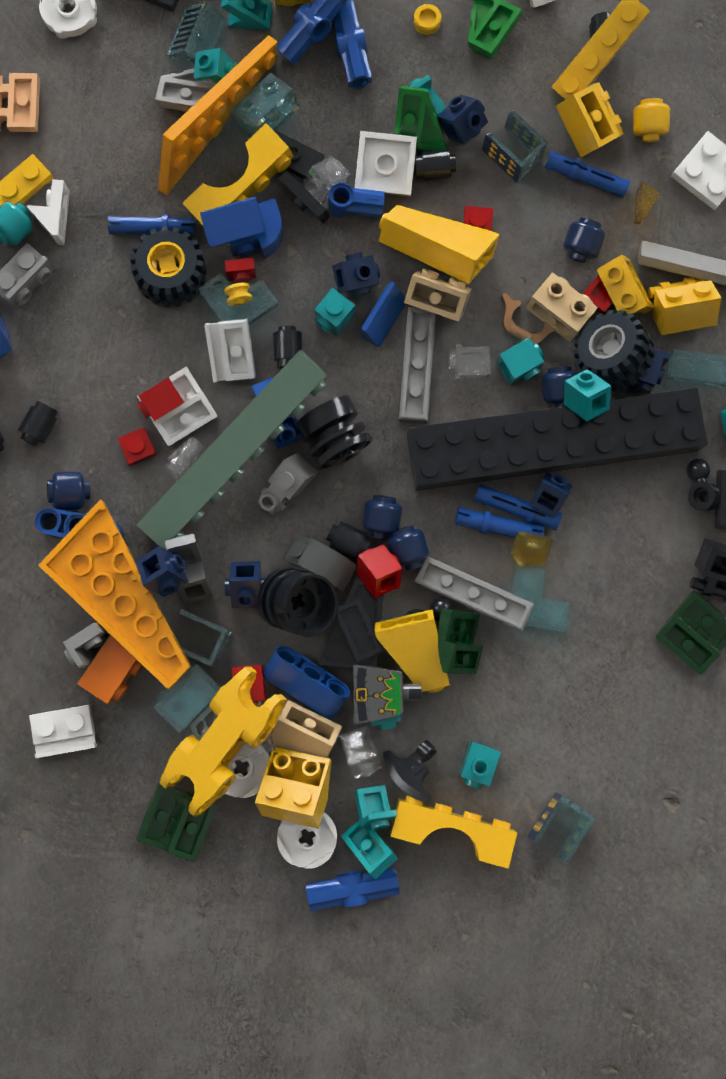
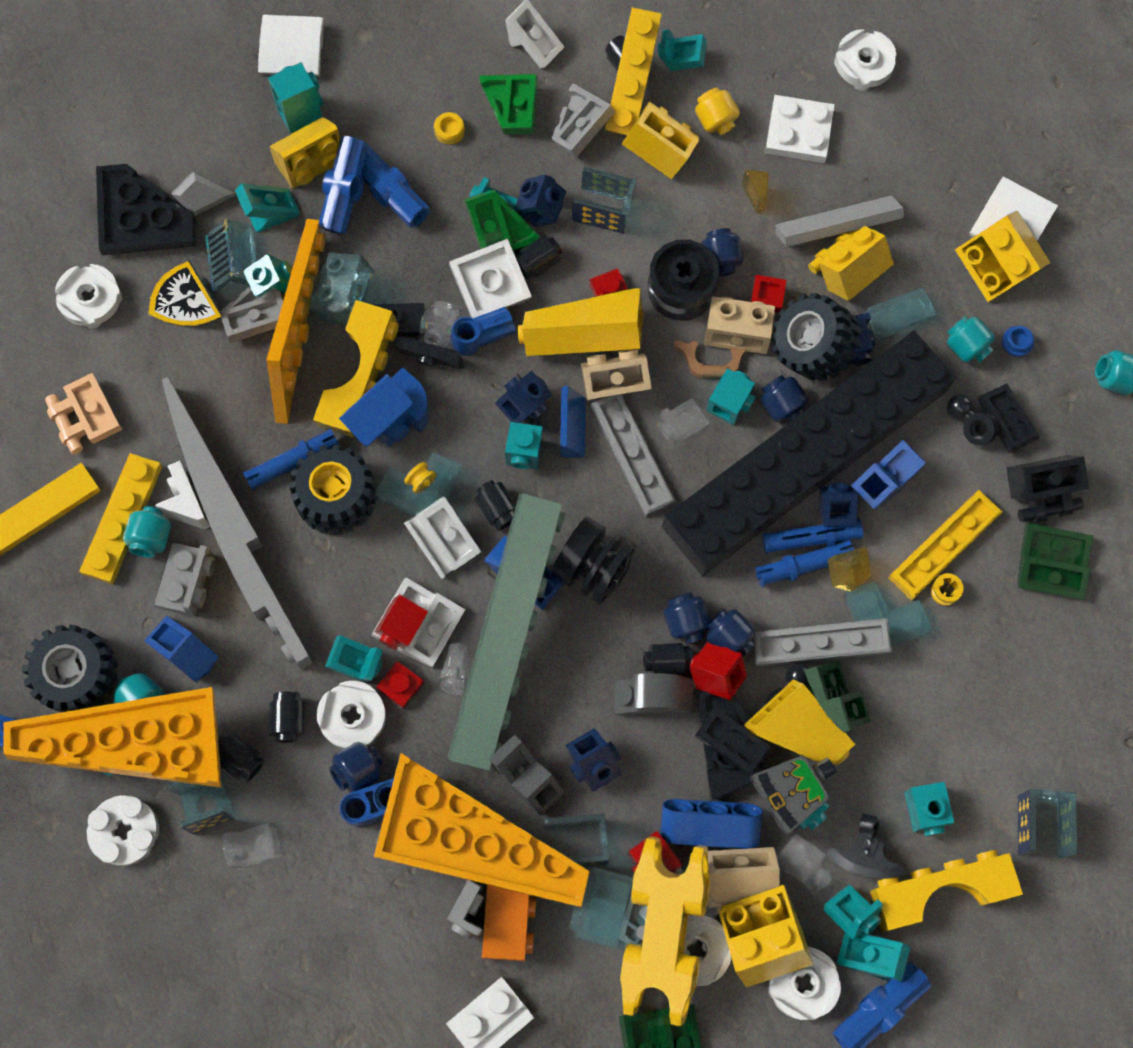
camera: 25 degrees left, 10 degrees down
dark blue brick [135,546,188,597] -> none
red plate [225,258,257,283] -> none
light grey brick [258,453,318,516] -> none
black wheel [258,567,338,638] -> none
blue pin [544,150,630,198] -> none
teal brick [564,369,611,421] -> none
yellow bracket [597,255,654,314] -> none
none -> shield [148,260,223,325]
none -> light grey slope [162,377,313,670]
none -> white plate [317,681,386,749]
none -> teal bracket [325,635,383,682]
none -> light grey wing [552,83,615,158]
none -> black wheel [648,240,719,321]
none -> teal bracket [657,29,707,71]
none -> blue brick [851,440,927,509]
none -> yellow tile [888,490,1003,601]
none -> yellow bush [931,573,964,606]

